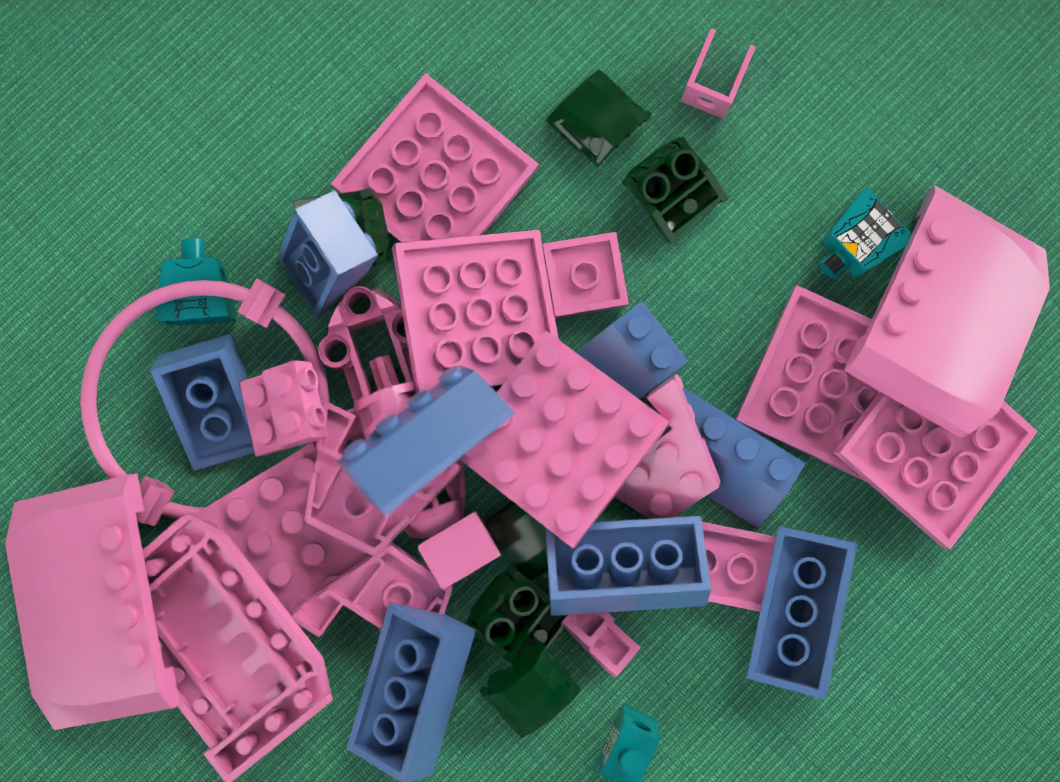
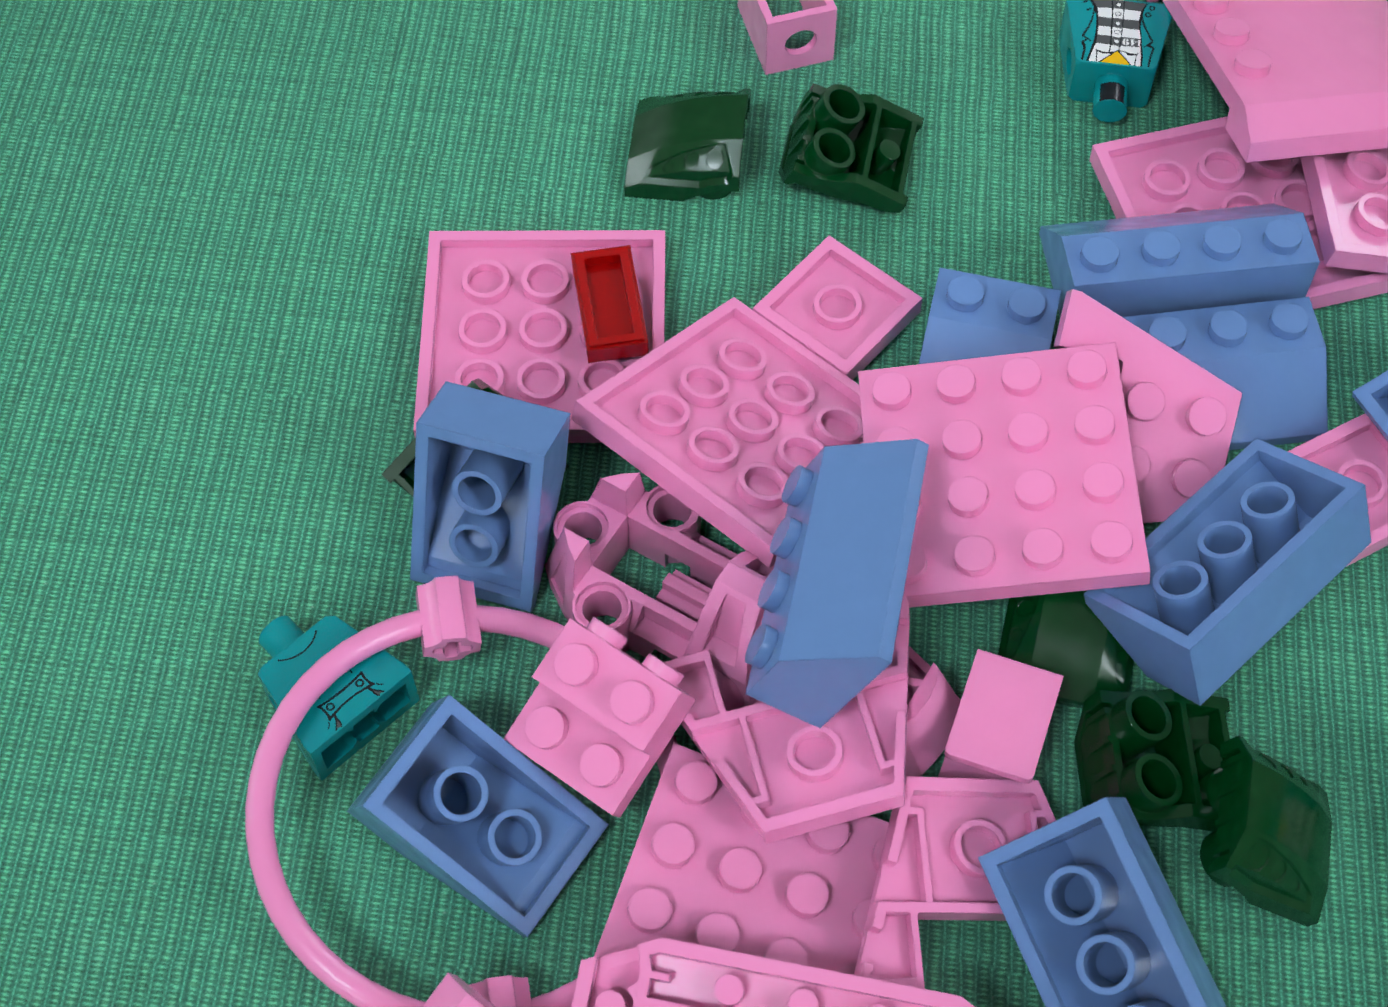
camera: 35 degrees left, 25 degrees down
bright pink slope [561,612,641,678] -> none
none -> red tile [571,245,649,363]
none -> medium blue slope [1039,204,1320,317]

